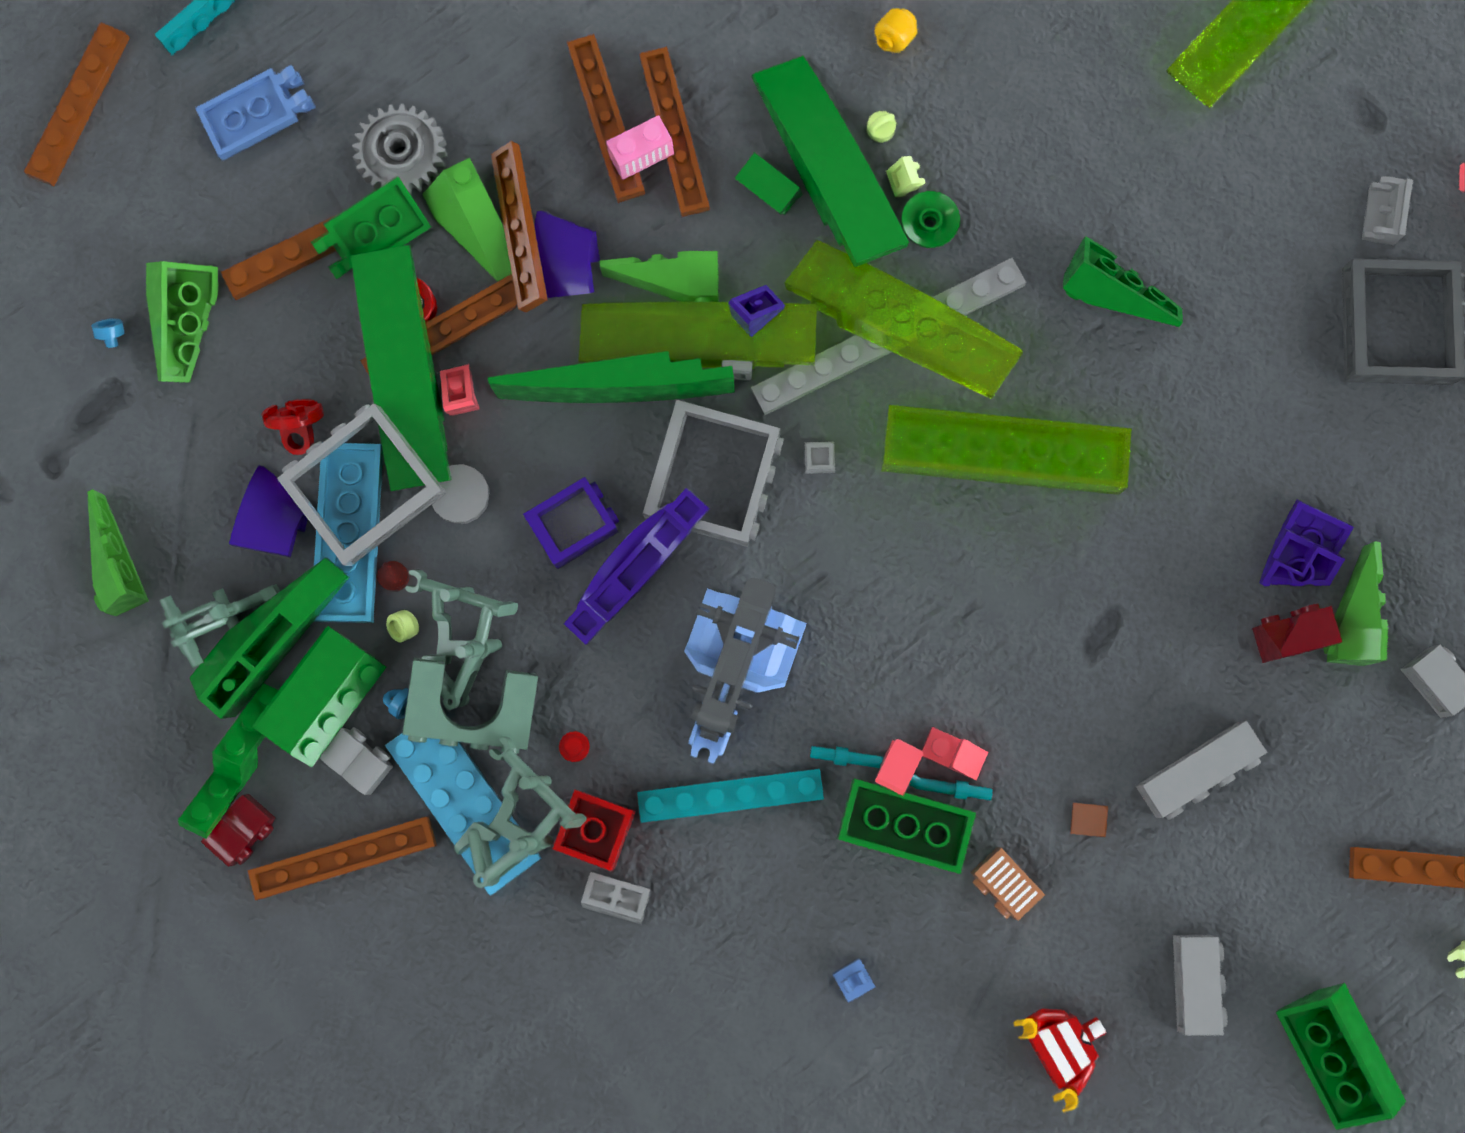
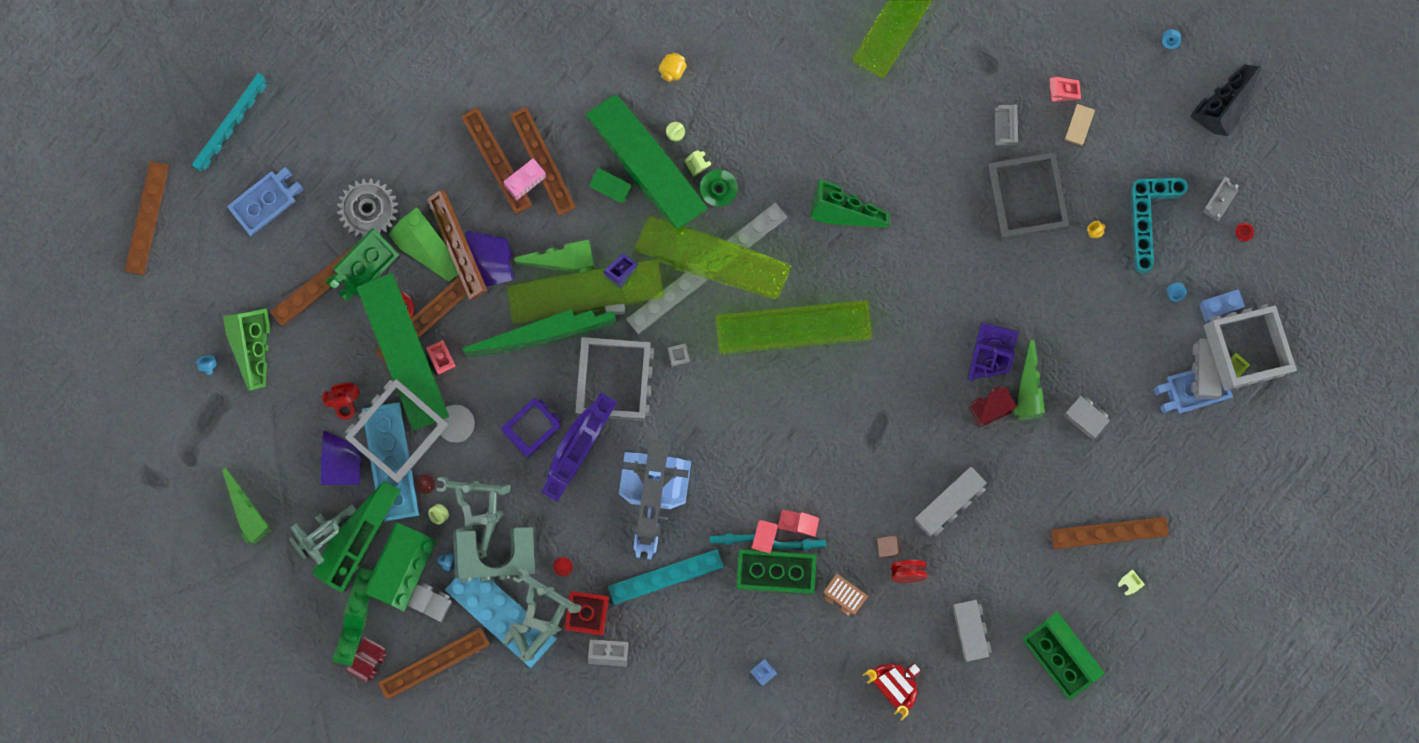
camera: 20 degrees left, 0 degrees up
none -> red head [891,560,927,583]

